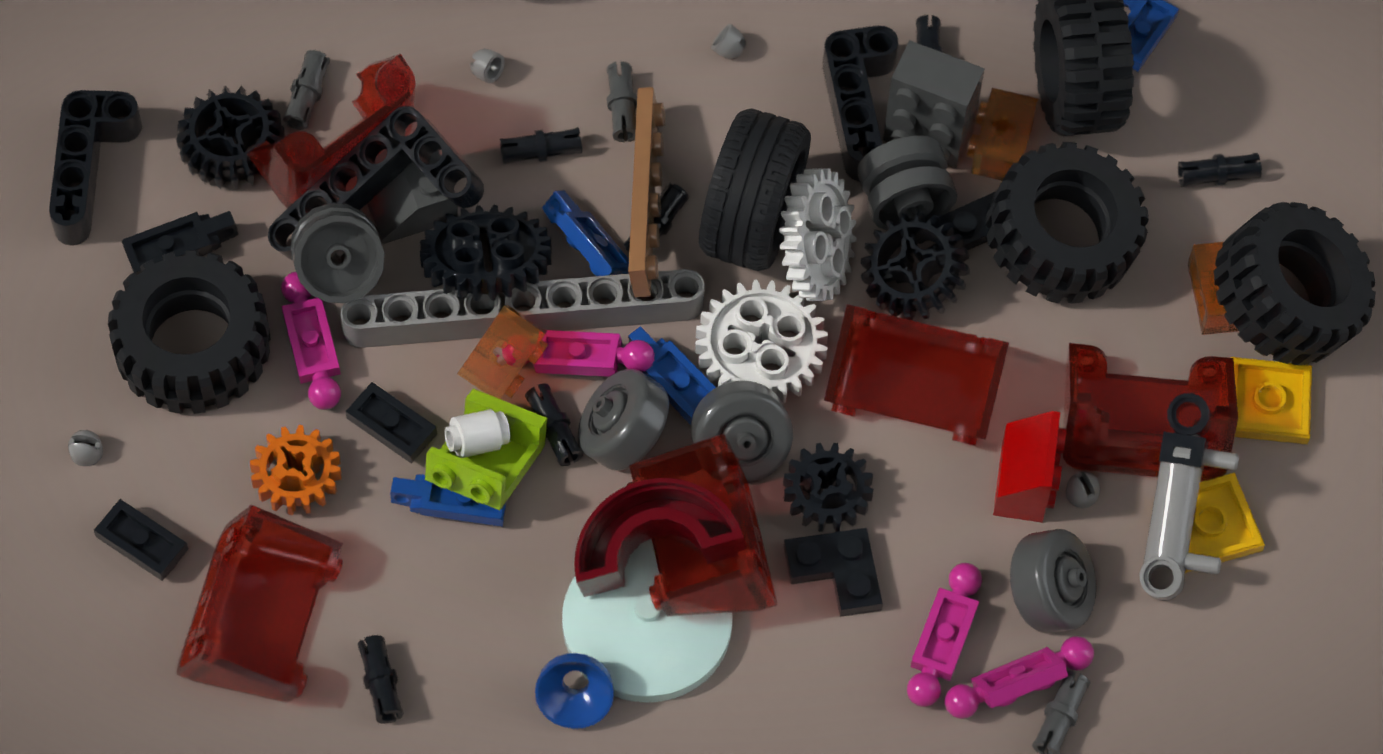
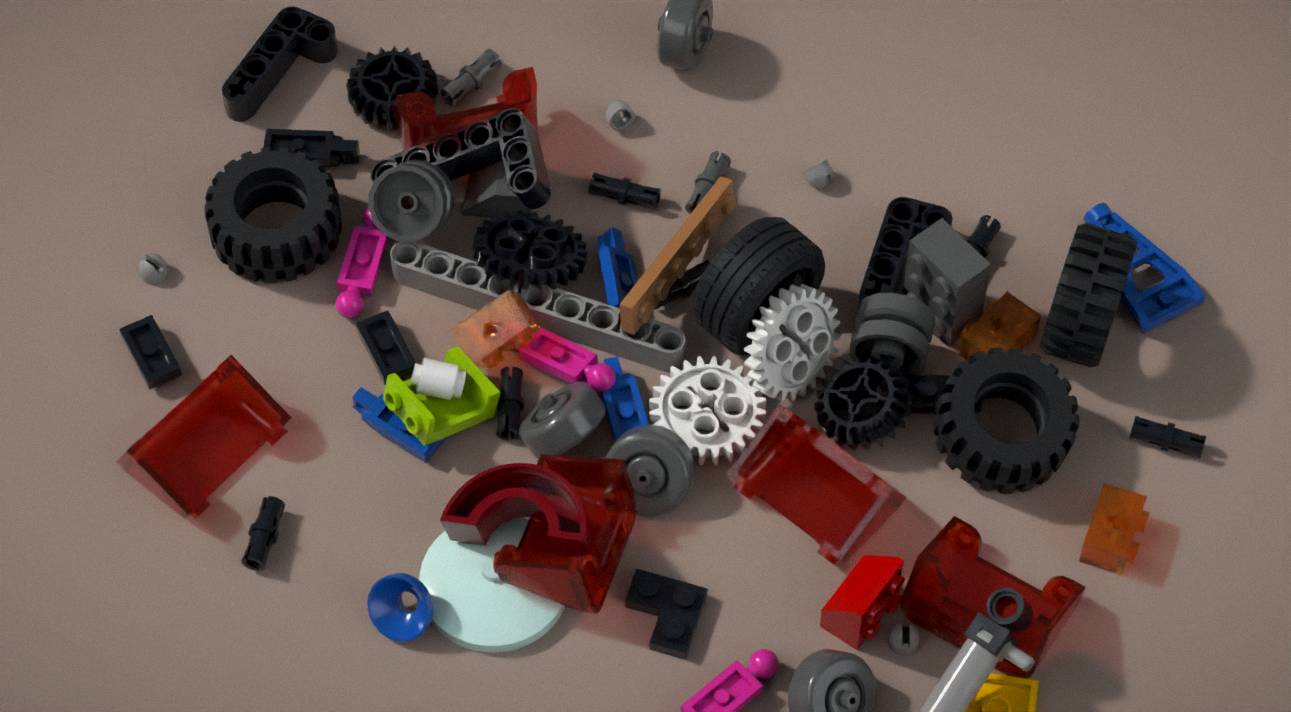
camera: 30 degrees right, 5 degrees down
orange gear [250,425,342,515] -> none
black gear [783,443,874,532] -> none
black tyre [1214,202,1376,365] -> none
yellow tile [1225,357,1312,444] -> none

